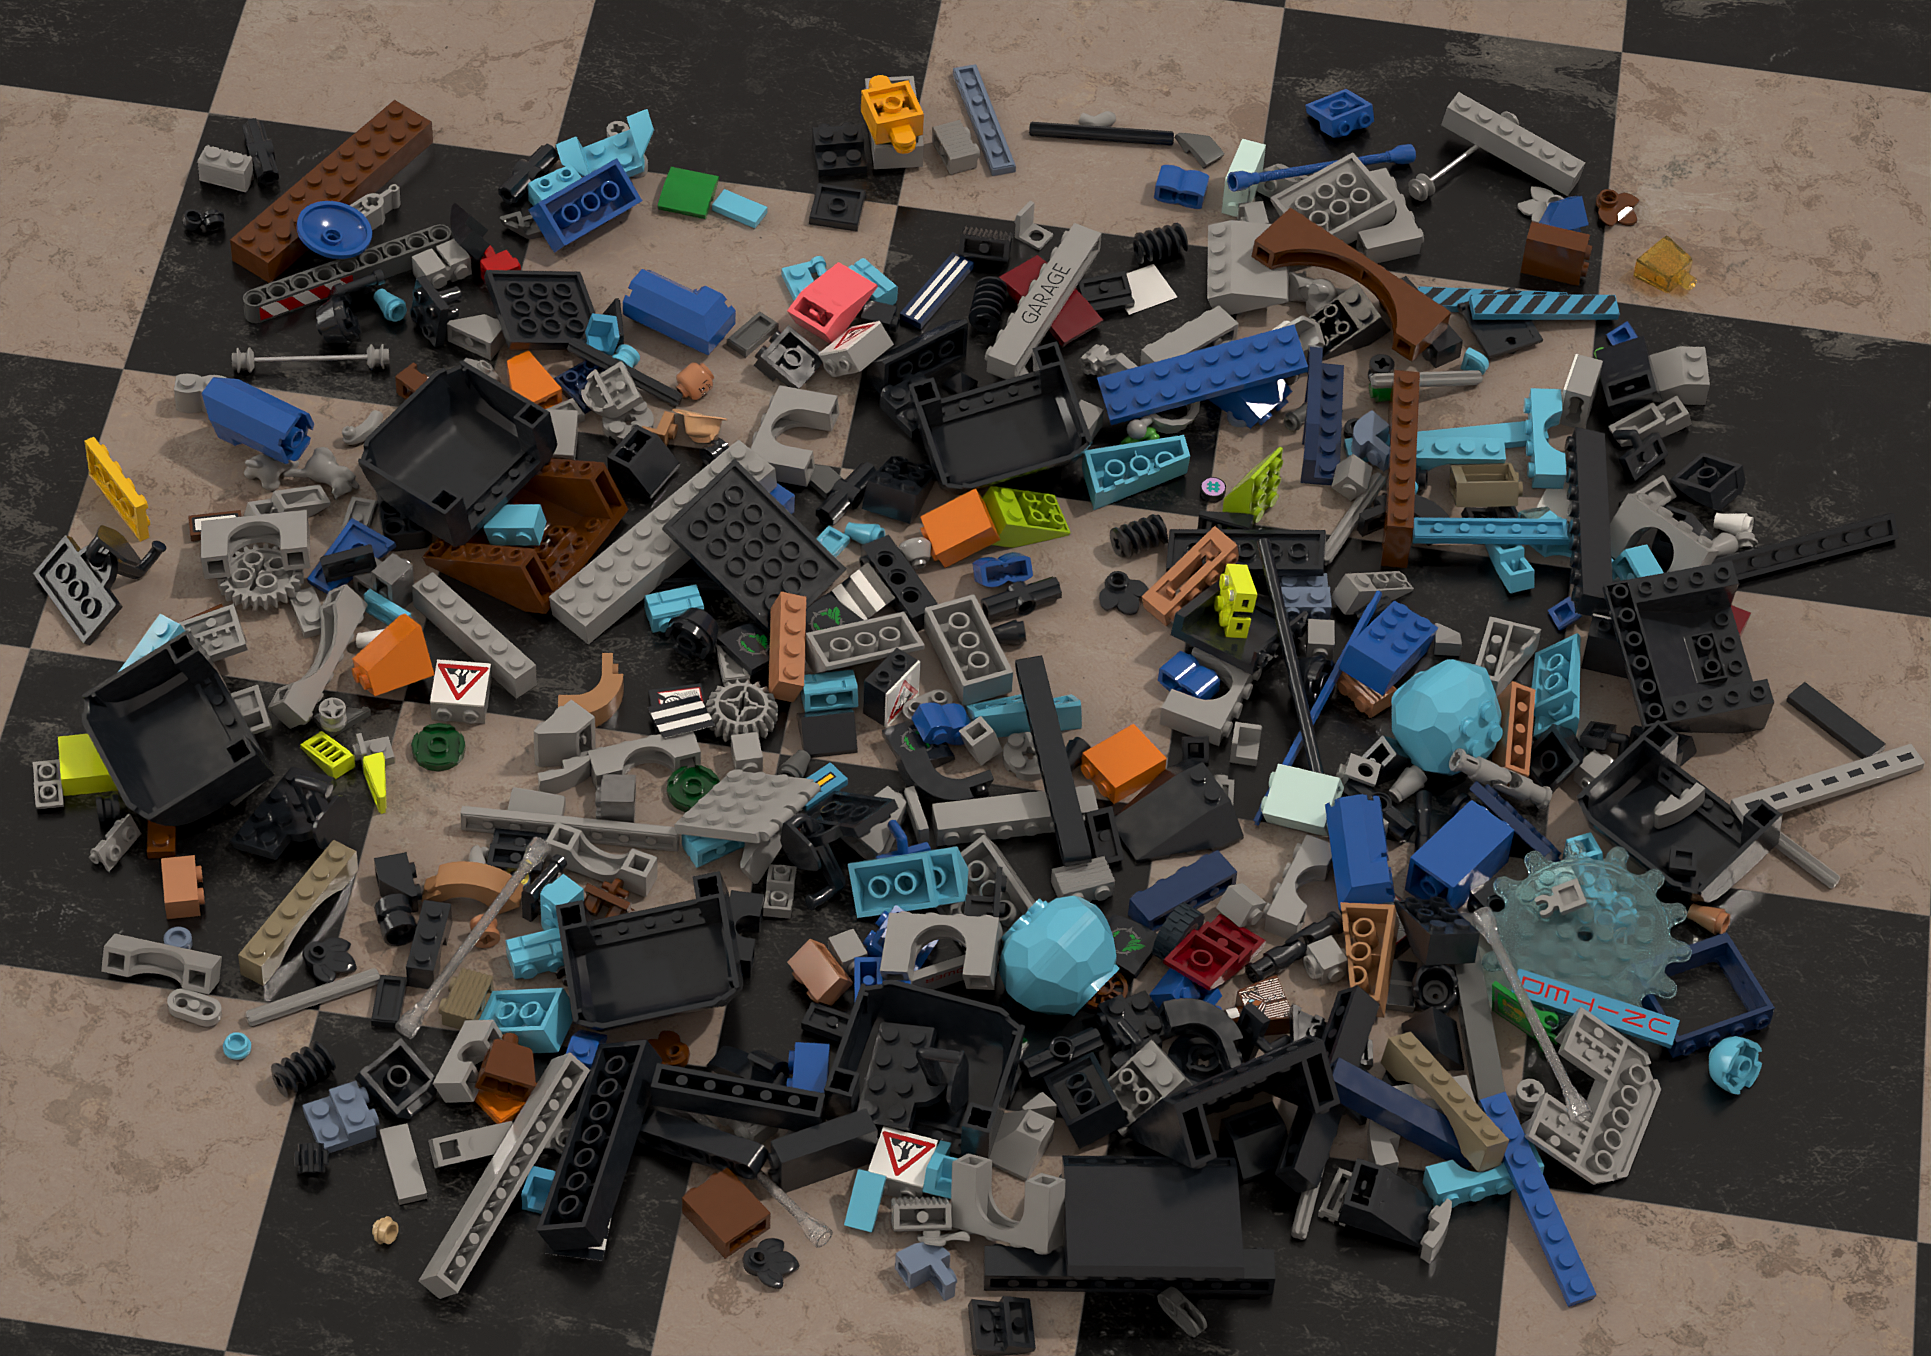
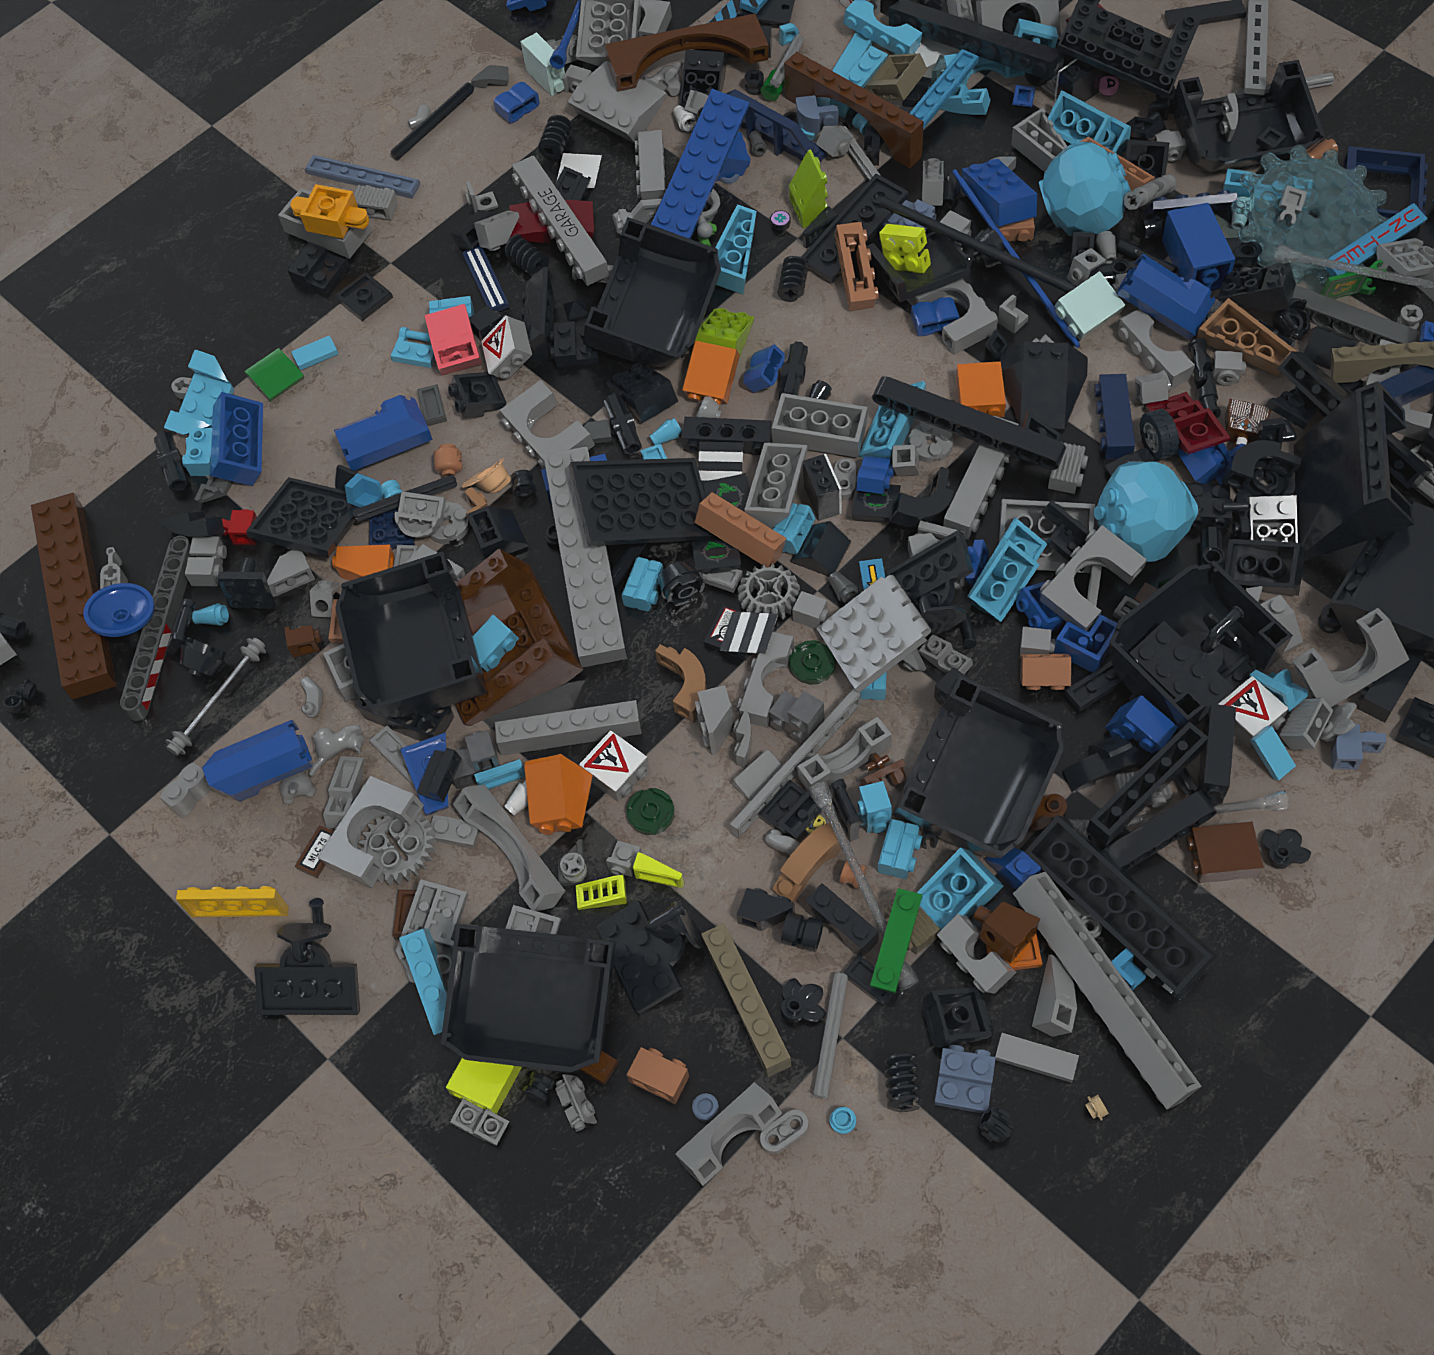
camera: 45 degrees left, 10 degrees up
black plate [1099,571,1149,615] -> none
none -> light grey slope [474,211,519,251]
none -> green plate [870,888,923,994]

